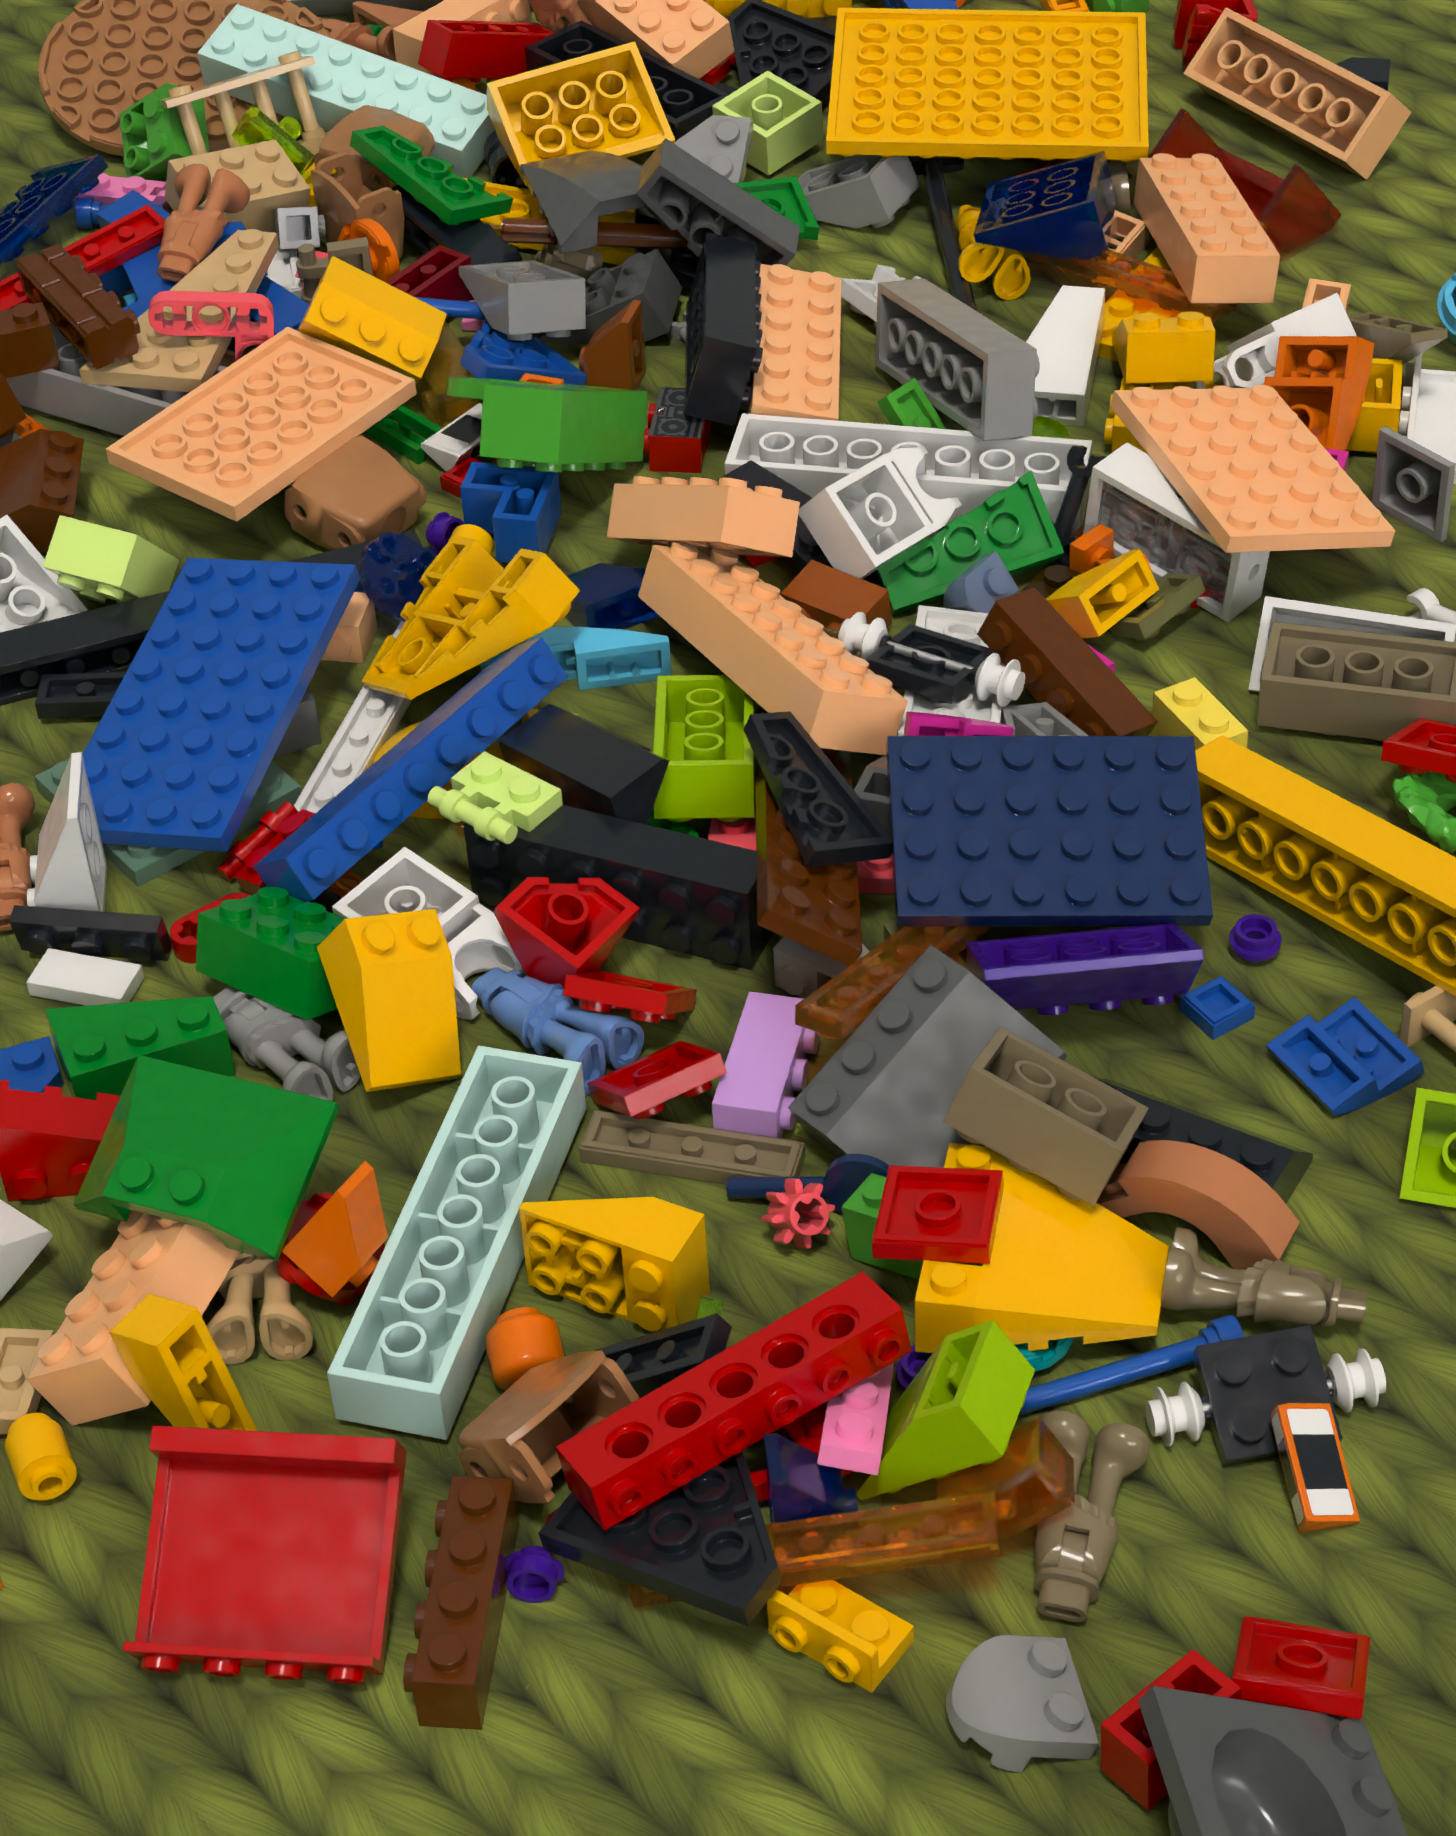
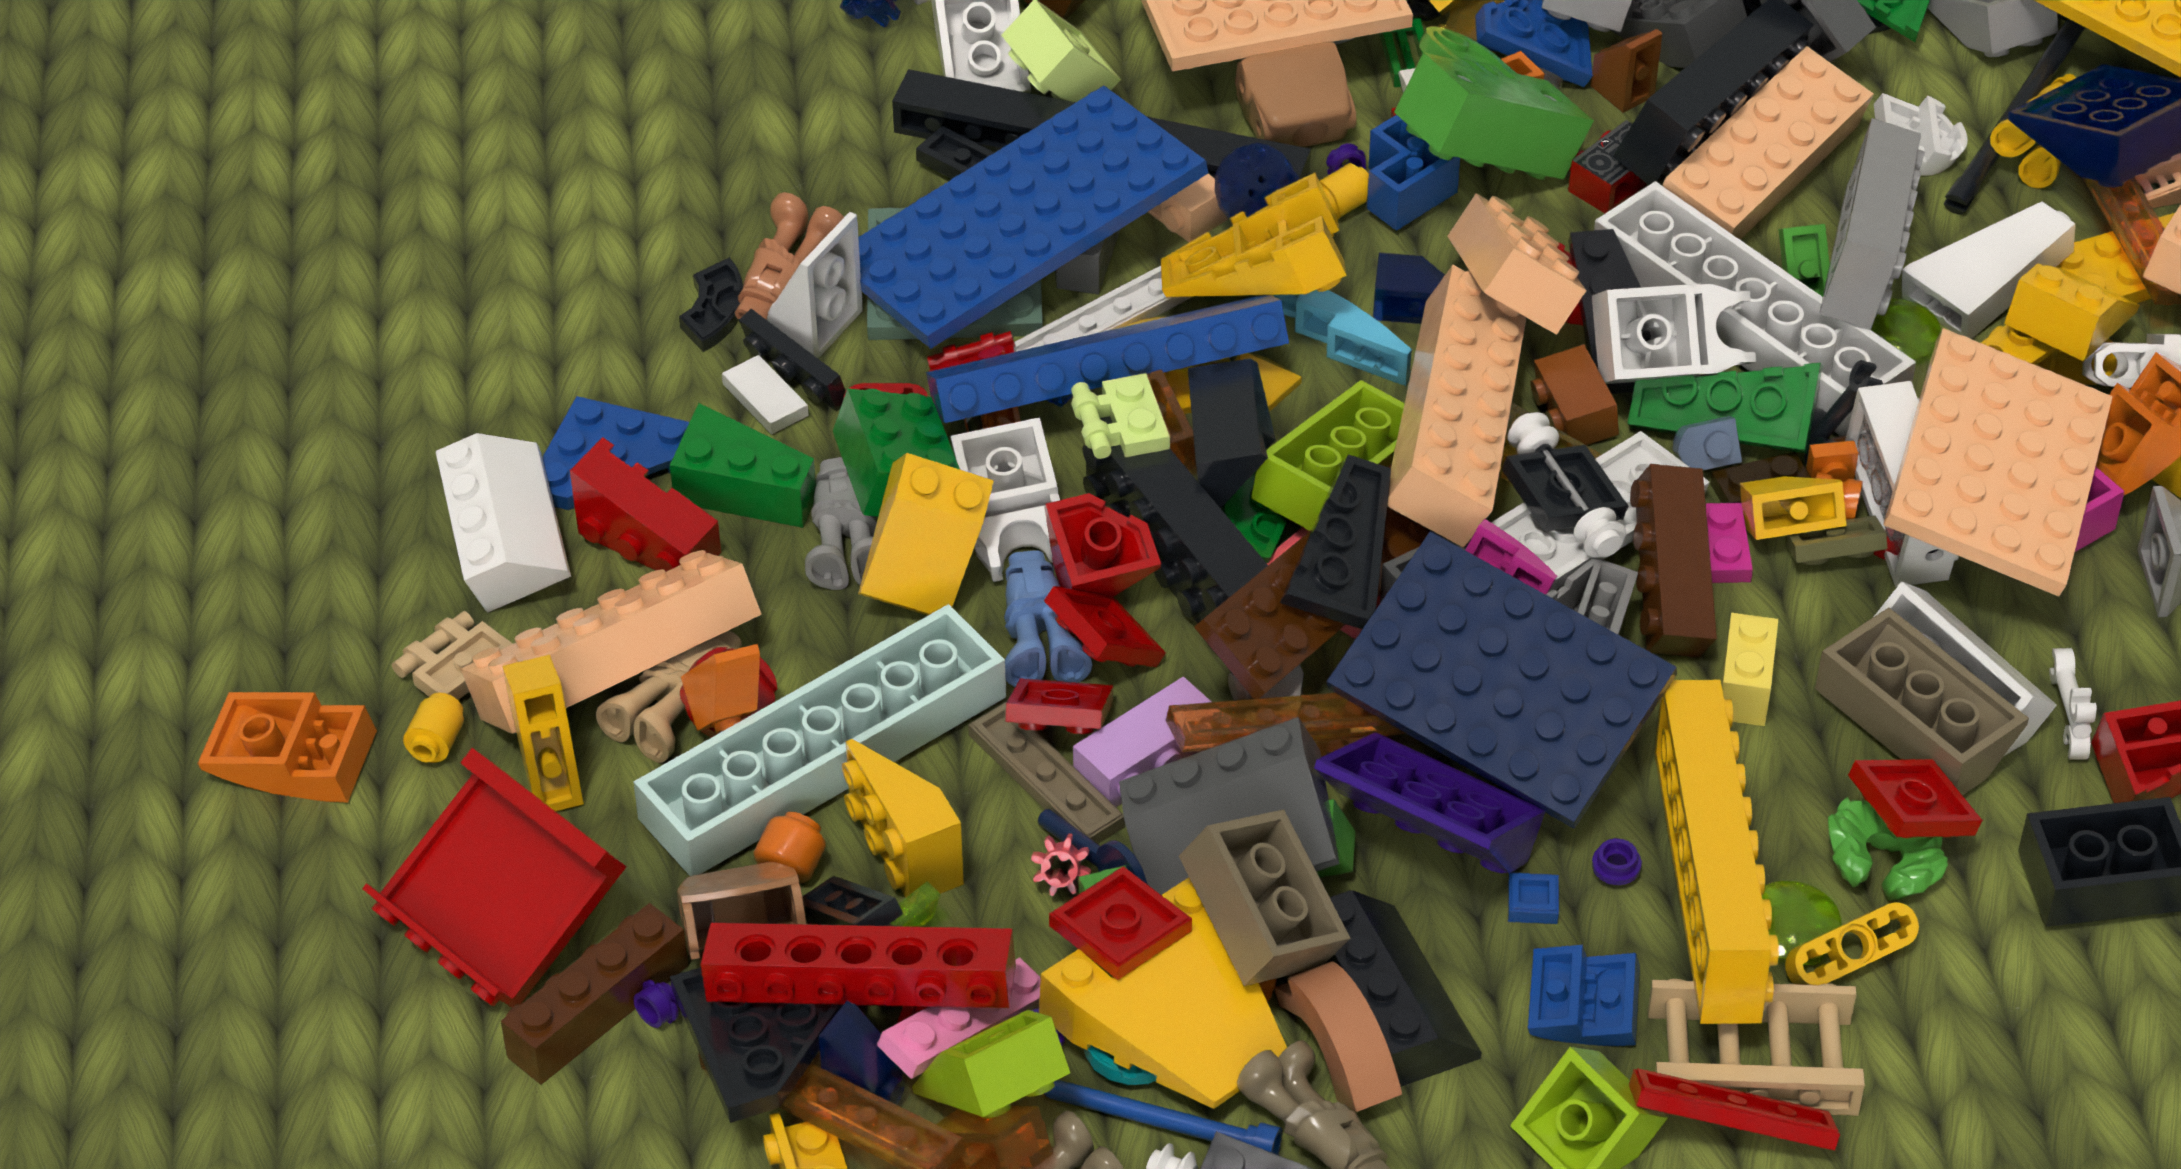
camera: 35 degrees right, 5 degrees up
green slope [73,1055,340,1261] -> none

